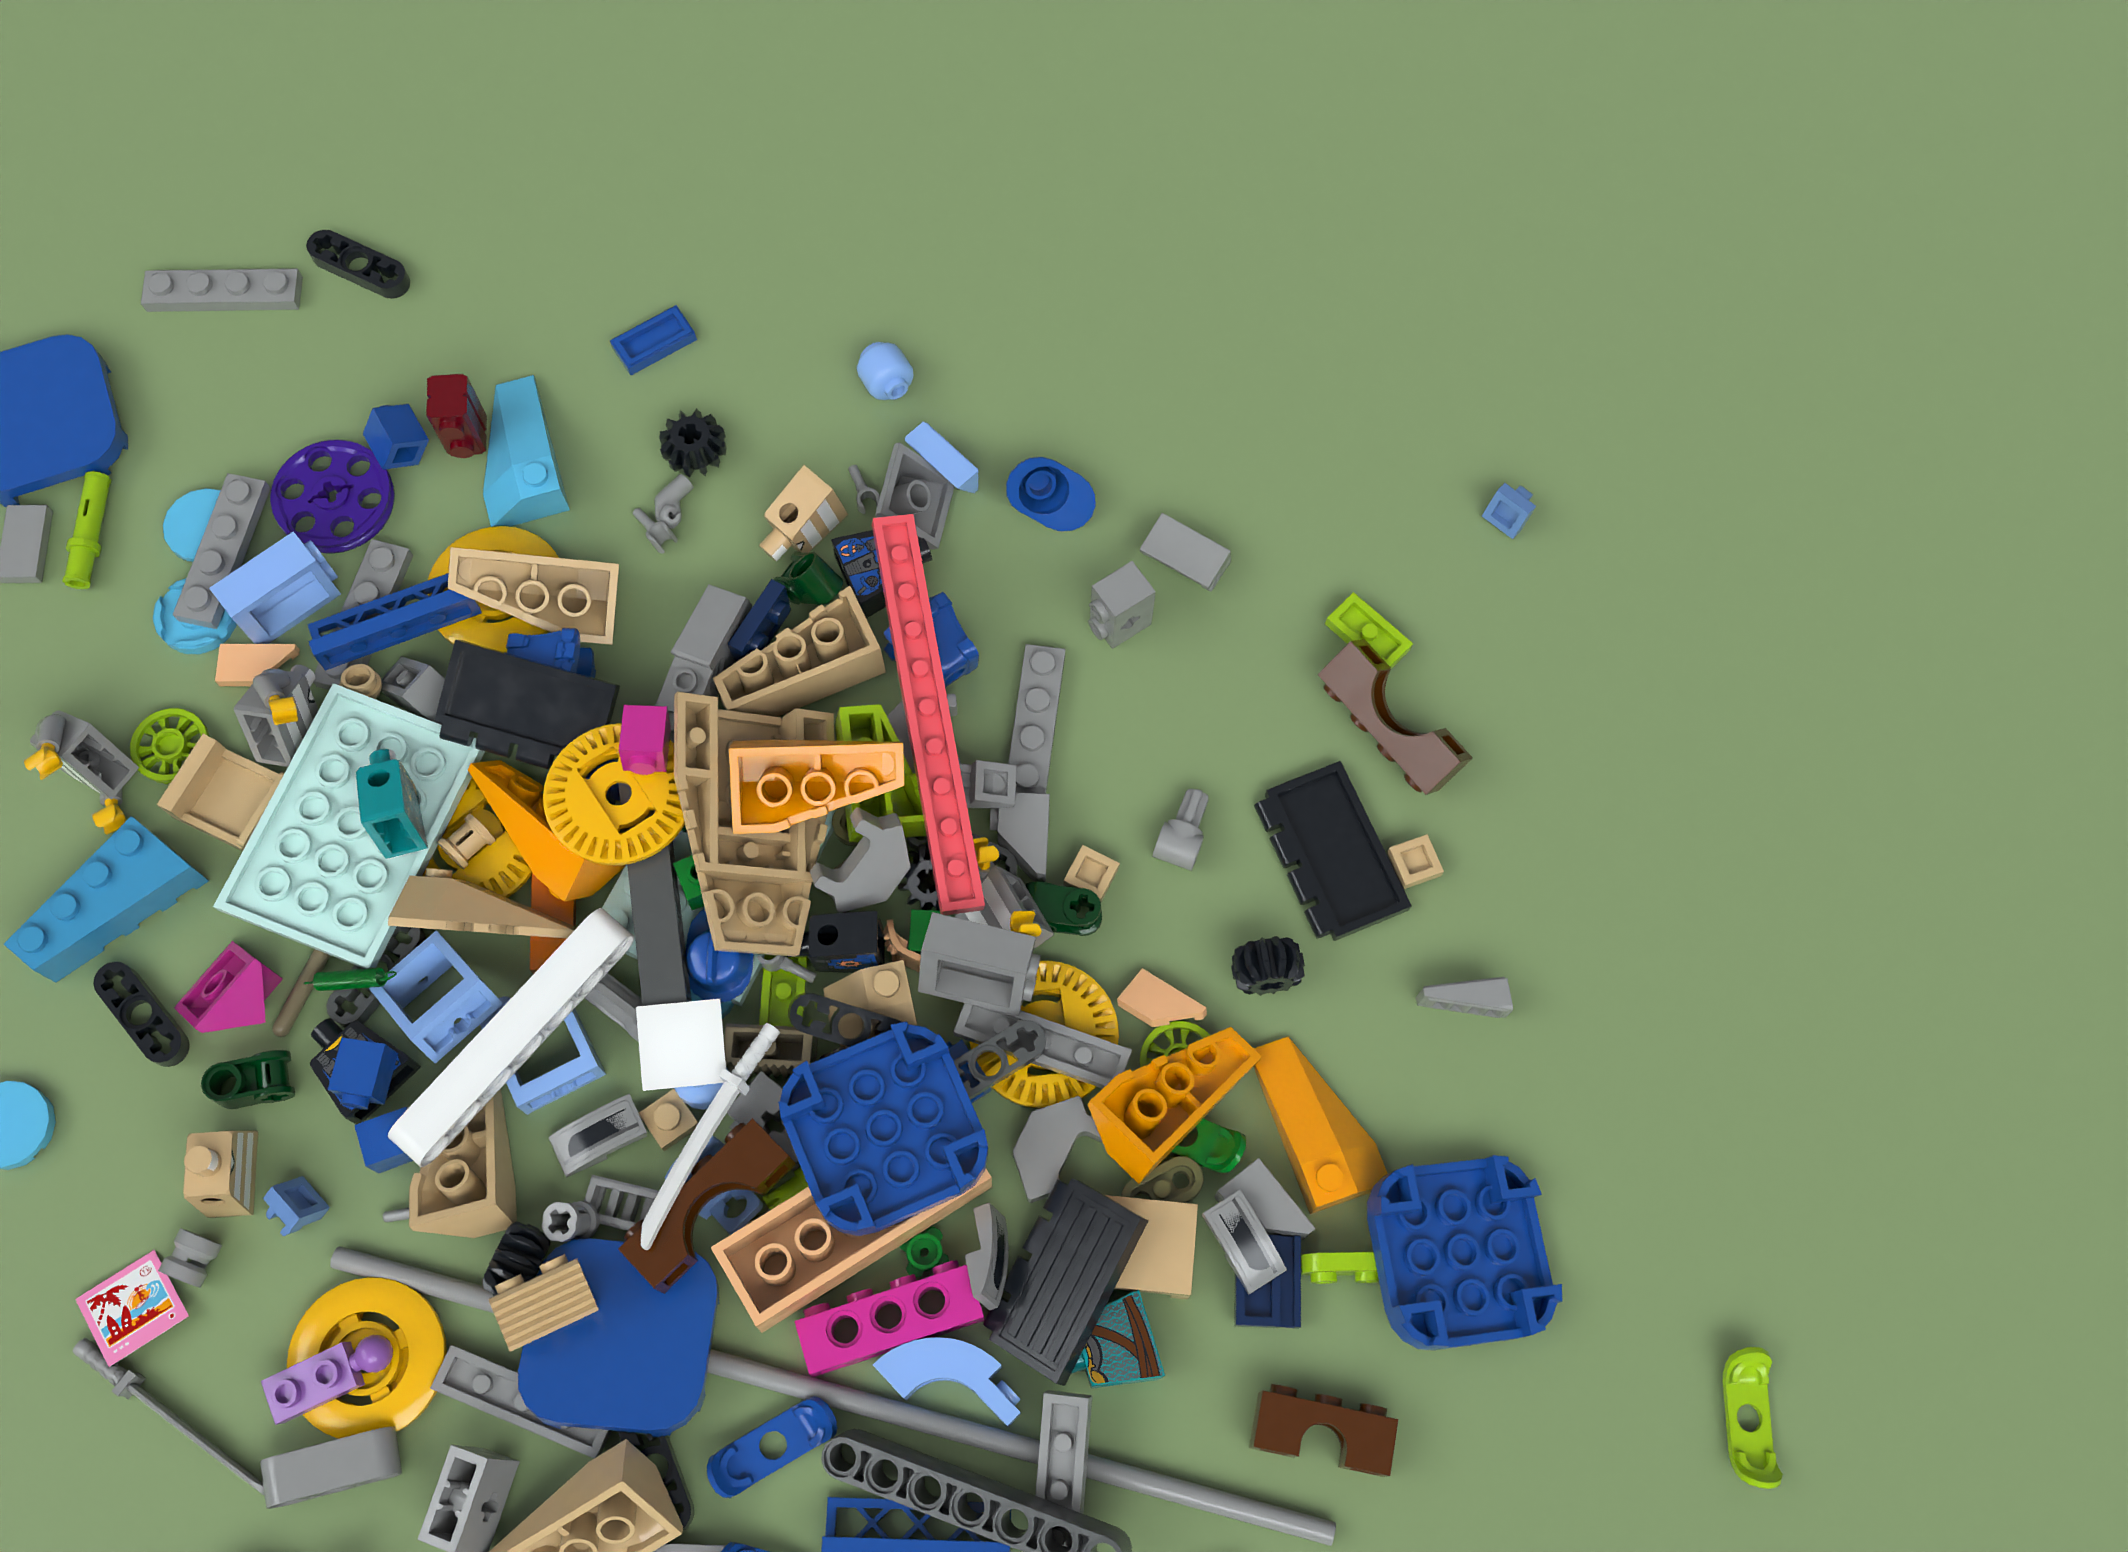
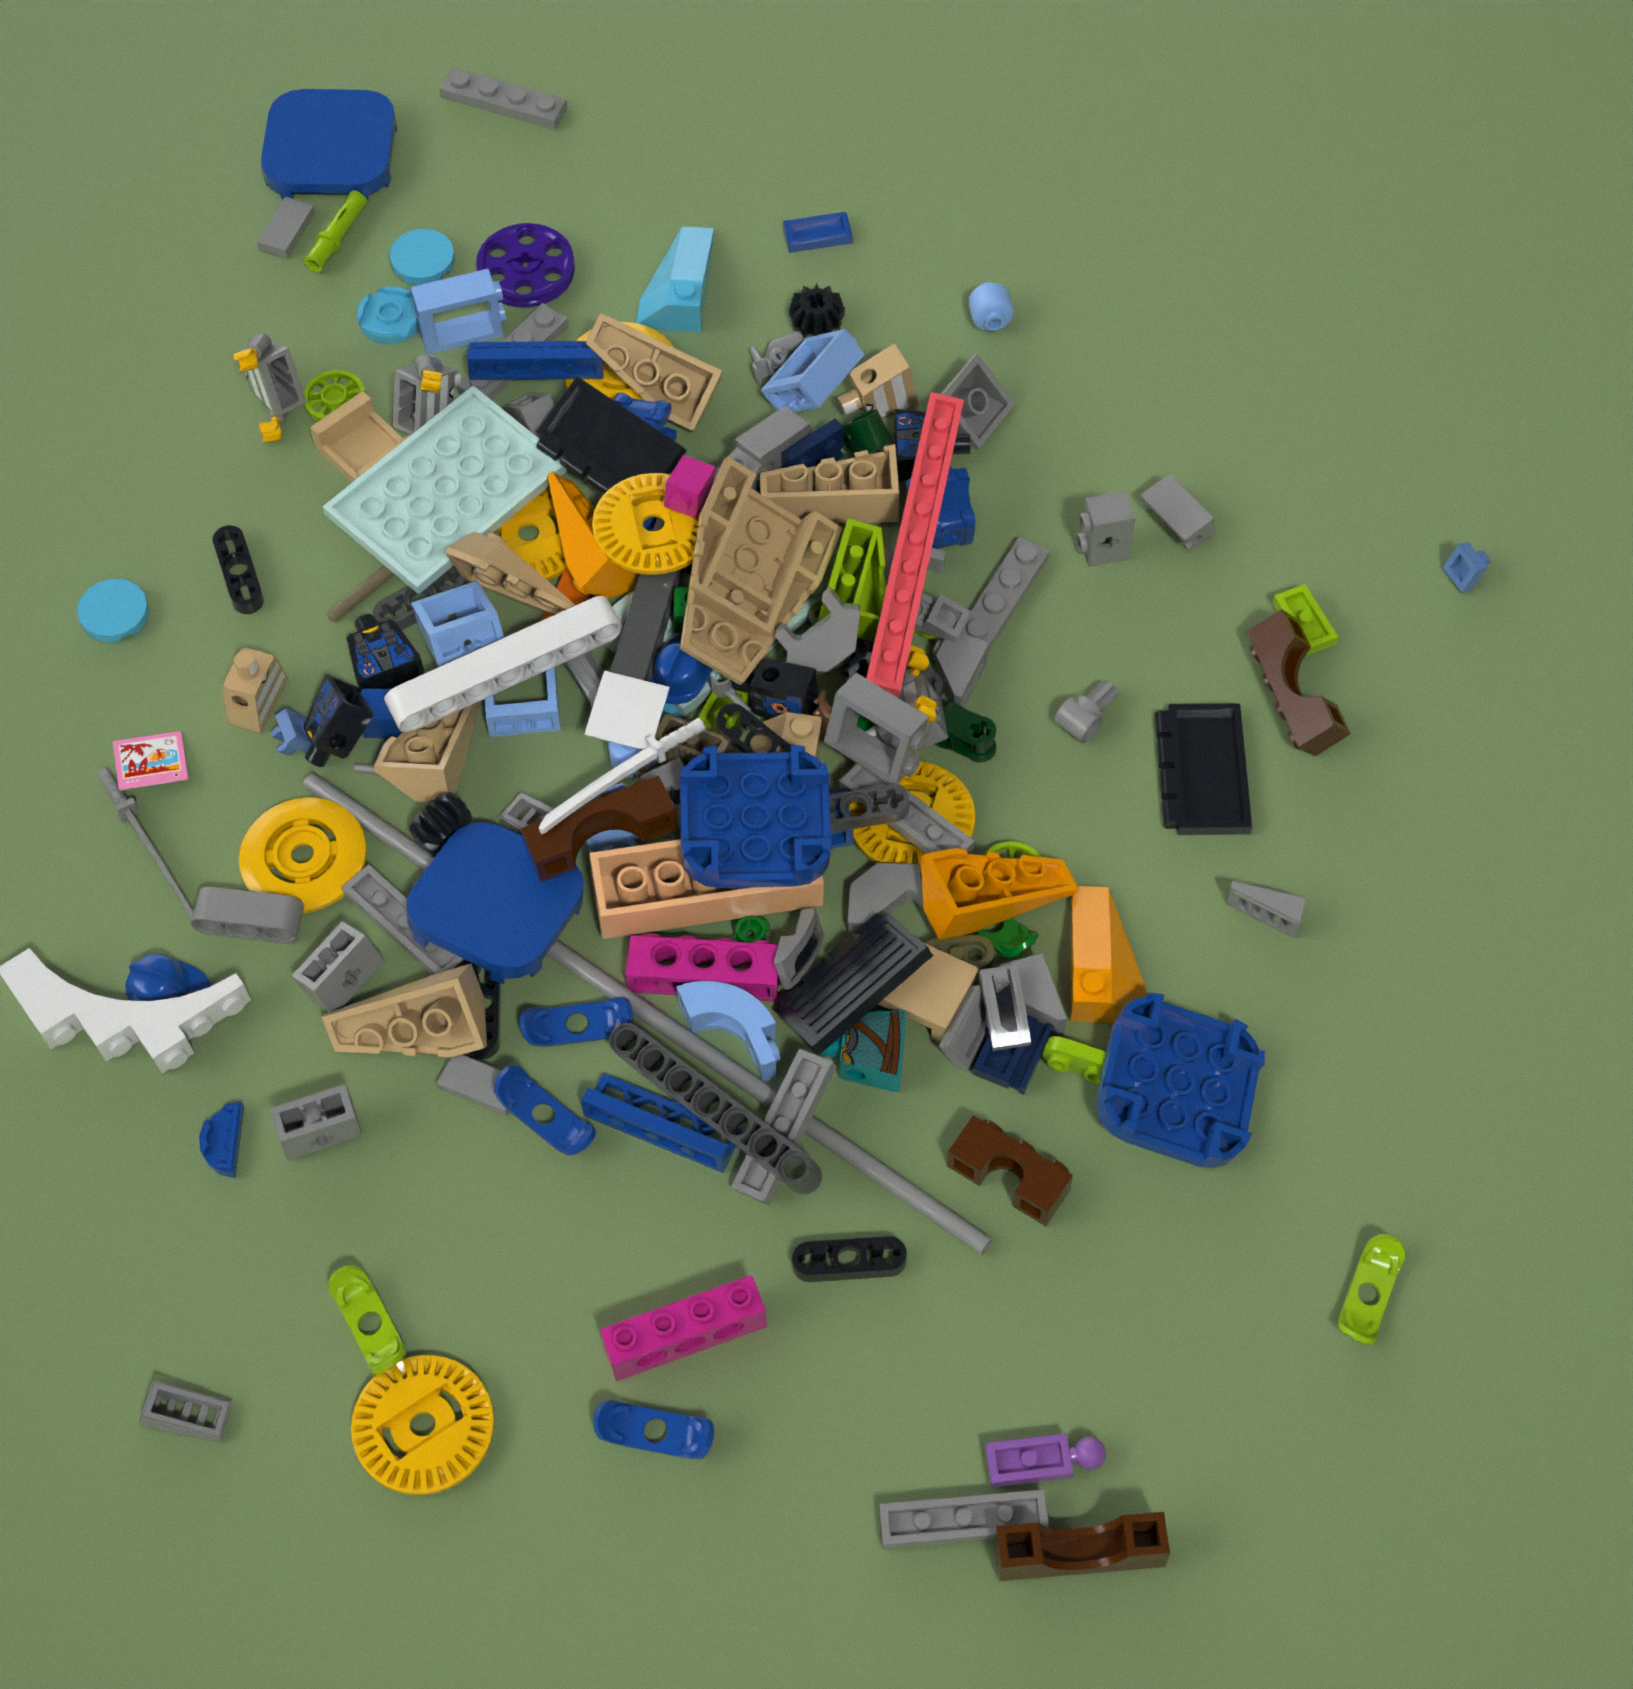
camera: 25 degrees right, 10 degrees down
dark azure wedge [4,816,209,983] -> none
light grey wheel [158,1228,222,1288] -> none
light grey plate [173,473,271,629] -> none
dark pink slope [174,941,283,1033] -> none
dark green piece [201,1050,295,1109] -> none
light nougat tile [215,644,300,687] -> none
medium lavender plate [261,1335,393,1425] -> none
green piece [303,968,397,991] -> none
black beam [306,230,410,299] -> none
blue brick [328,1037,398,1109] -> none
tan plate [339,664,382,699] -> none
teal torso [356,749,428,859] -> none
blue brick [363,404,429,470] -> none
dark red brick [426,374,487,458] -> none
tan bush [437,813,496,870] -> none
tan brick [488,1254,599,1352] -> none
light grey bush [542,1201,599,1242] -> none
light grey slope [549,1094,647,1178] -> none
tan plate [639,1089,699,1151] -> none
light orange wedge [729,740,905,834] -> none
light grey hand [848,465,880,514] -> none
light blue slope [905,421,978,493] -> none
blue piece [1006,457,1096,531] -> none
tan plate [1063,845,1120,902] -> none
light nougat tile [1117,968,1207,1027] -> none
black gear [1231,936,1305,996] -> none
tan plate [1387,834,1444,889] -> none
none -> black torso [304,675,374,767]
none -> light blue window [761,329,865,413]
none -> light grey tile [938,985,988,1070]

